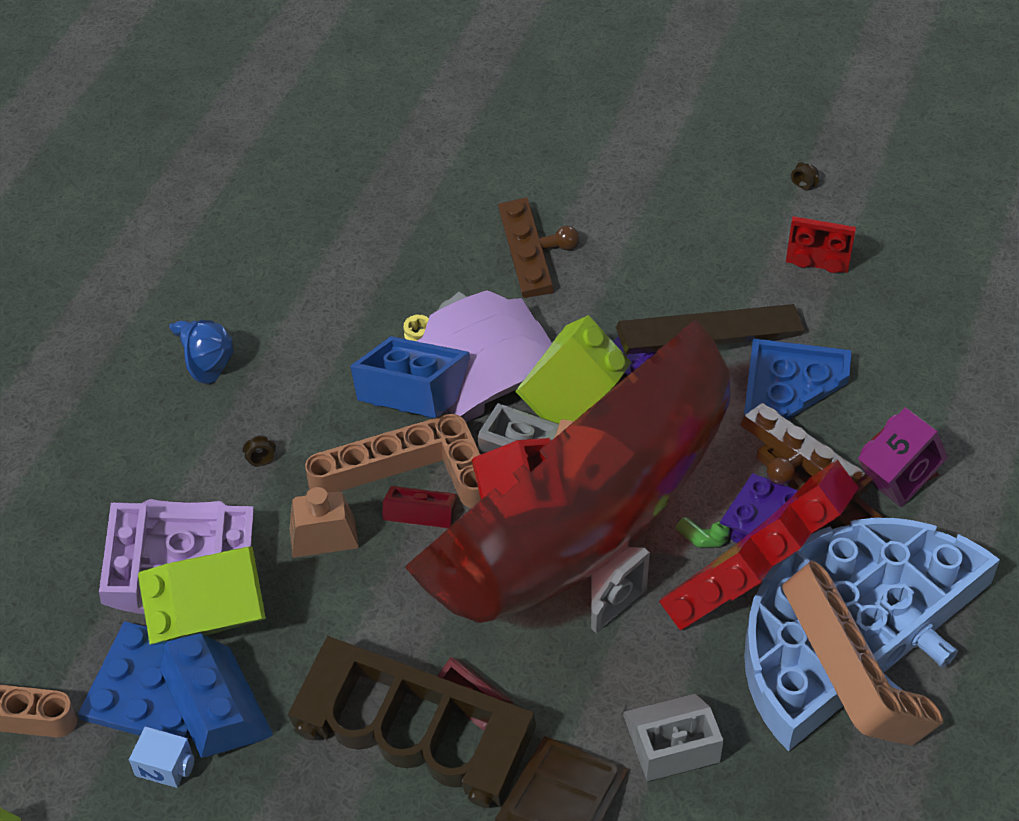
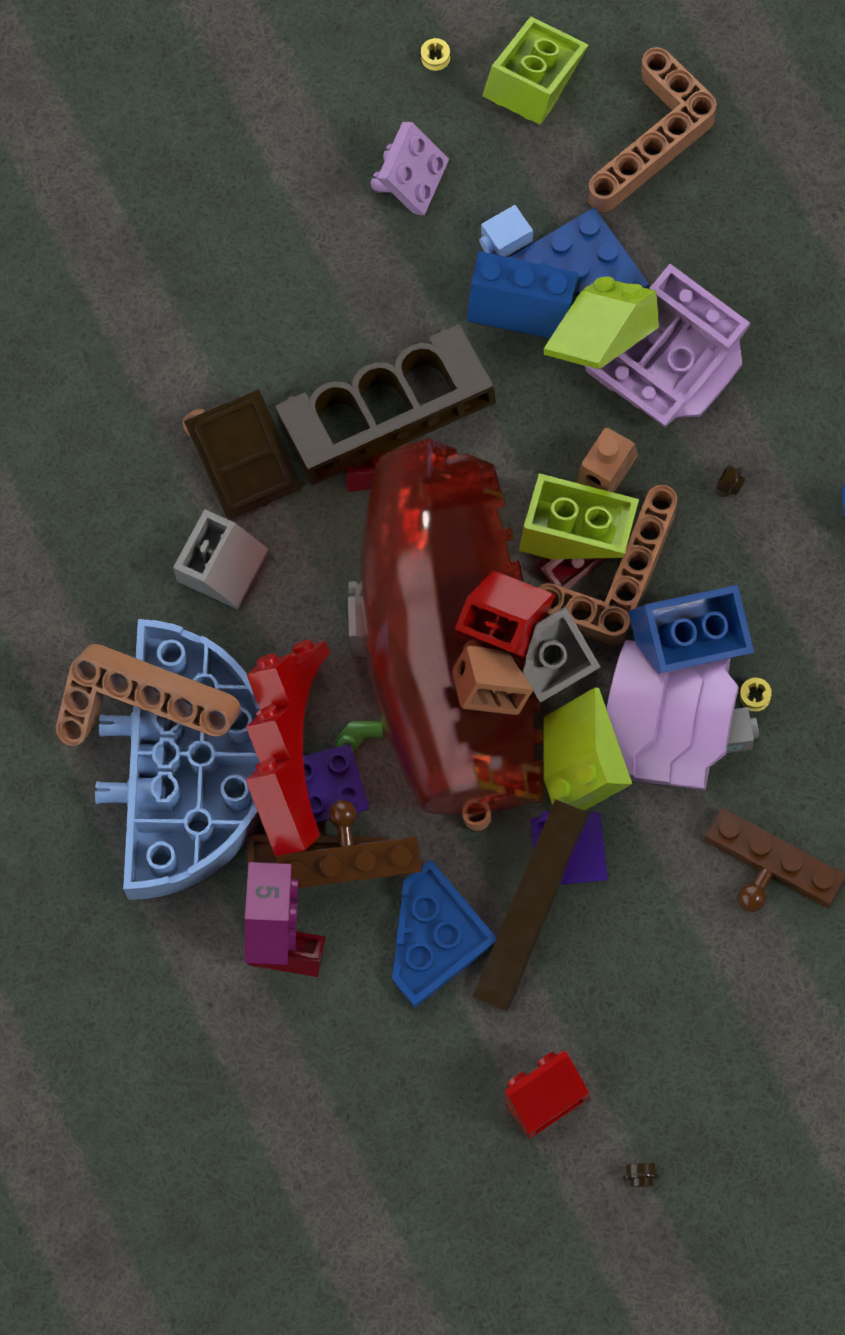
camera: 135 degrees right, 20 degrees up
none -> lime slope [519,473,639,559]

